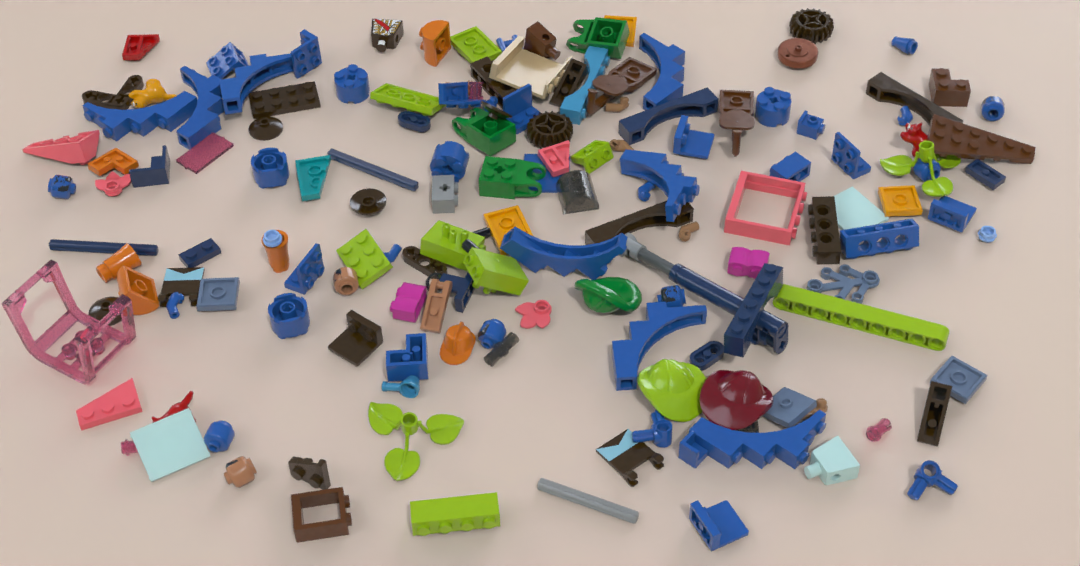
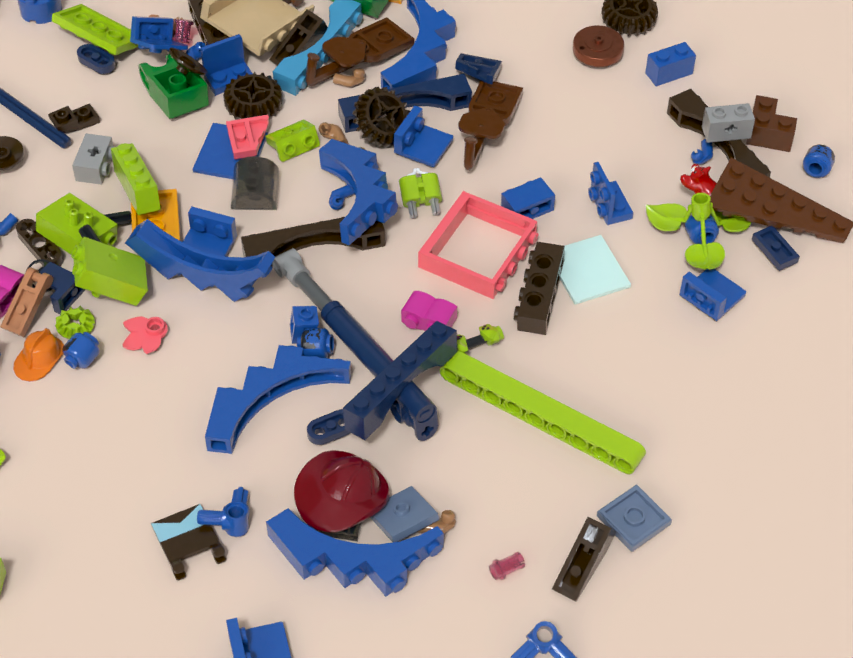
camera: 10 degrees right, 5 degrees up
blue brick [430,141,469,182] -> none
green brick [479,156,546,200] -> none
clear smoke pin [484,332,519,367] -> none
light grey axle [537,478,639,524] -> none
green piece [574,277,642,314] -> none
lime piece [637,359,706,422] -> none
medium nougat arm [678,221,699,241] -> none
blue panel [678,430,708,469] -> none
blue brick [755,87,792,127] -> none
blue brick [797,110,826,140] -> none
light aqua torso [804,436,860,485] -> none
sand blue plant [807,264,880,304] -> none
blue brick [840,218,919,259] -> none
light orange plate [878,185,923,217] -> none
blue cone [892,36,918,55] -> none
light blue plate [978,226,997,243] -> none
none -> dark brown slope [48,103,100,131]
none -> lime gear [55,305,95,339]
none -> lime brick [111,143,161,215]
none -> blue bracket [183,207,237,256]
none -> blue bracket [289,306,319,344]
none -> dark brown gear [352,86,410,147]
none -> lime piece [399,168,442,219]
none -> dark blue wing [455,53,502,84]
none -> lime piece [457,324,504,353]
none -> blue brick [645,42,696,86]
none -> light grey brick [702,103,755,143]

